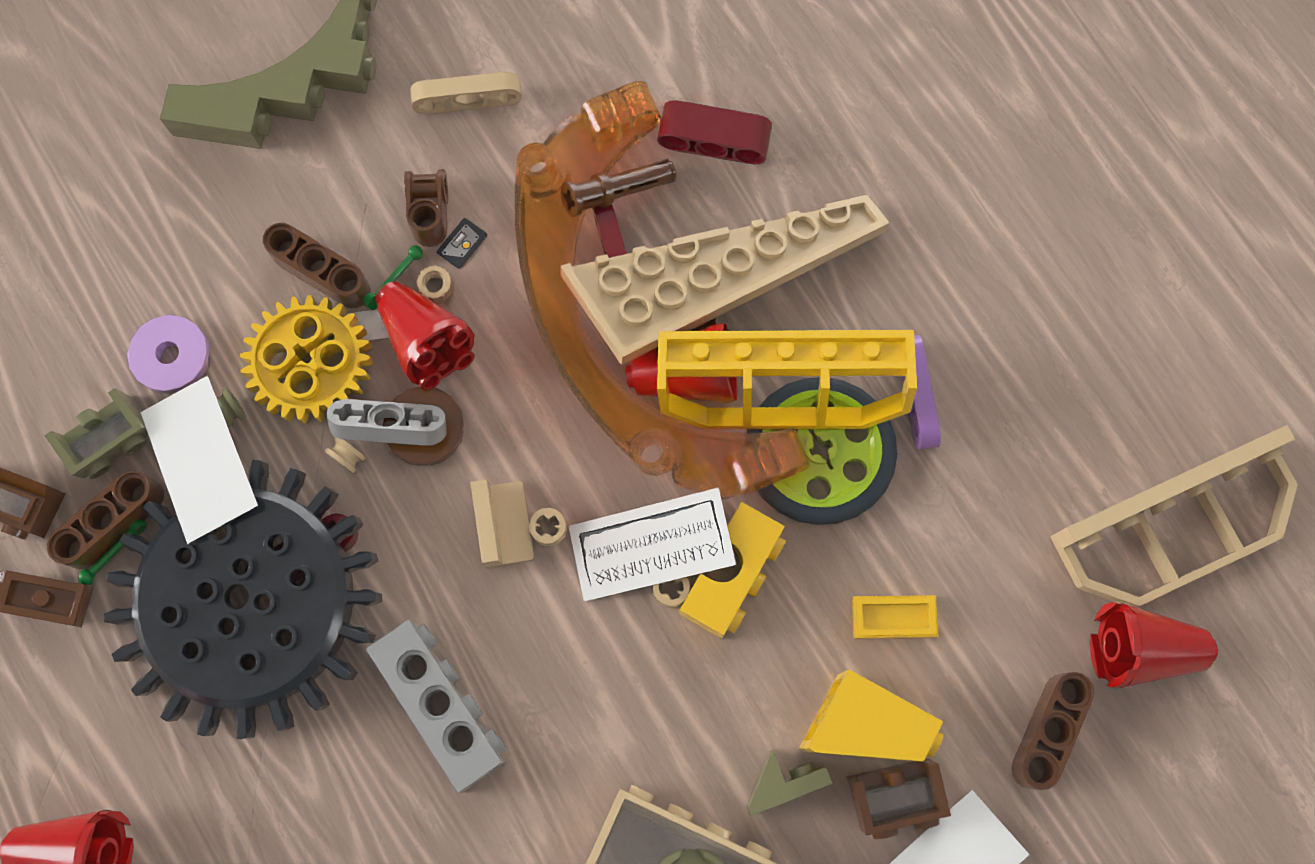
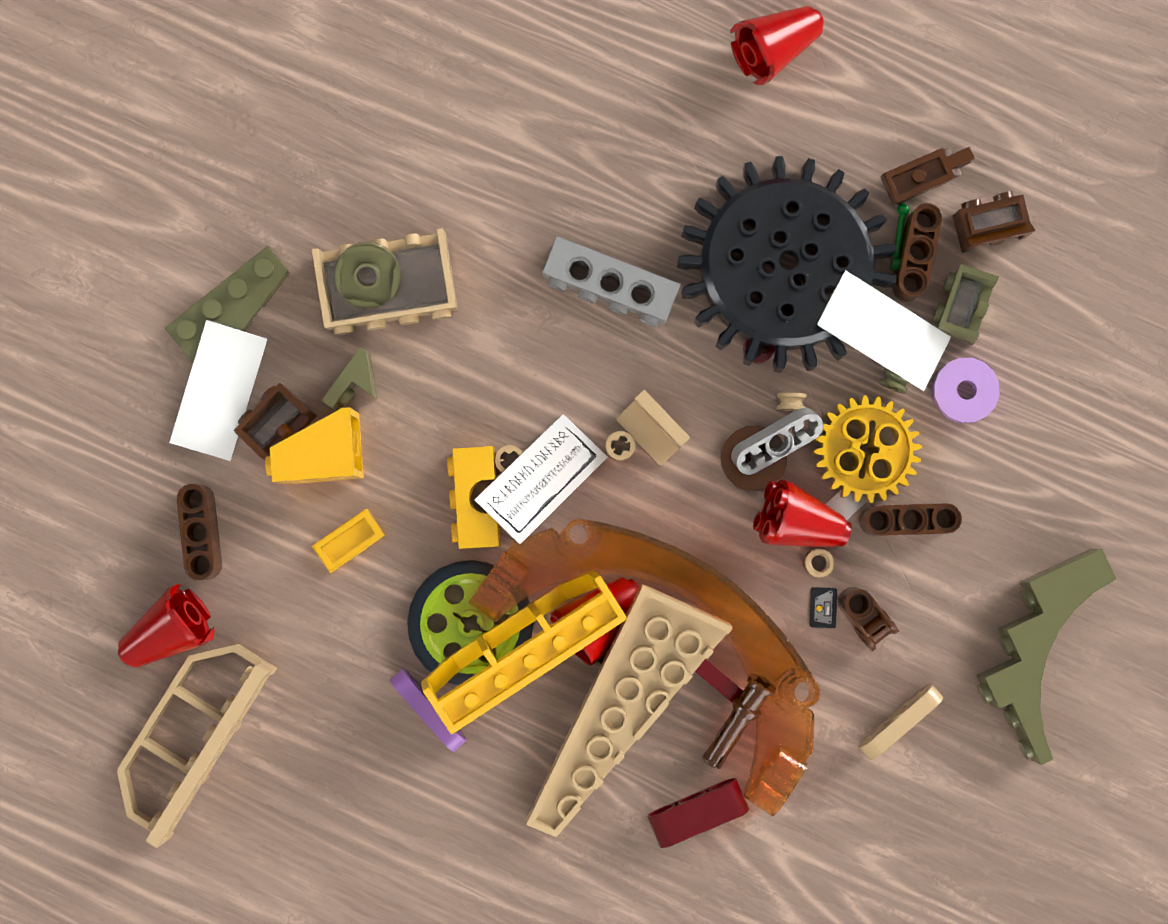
camera: 150 degrees right, 10 degrees up
green hinge [363,245,423,310] -> none

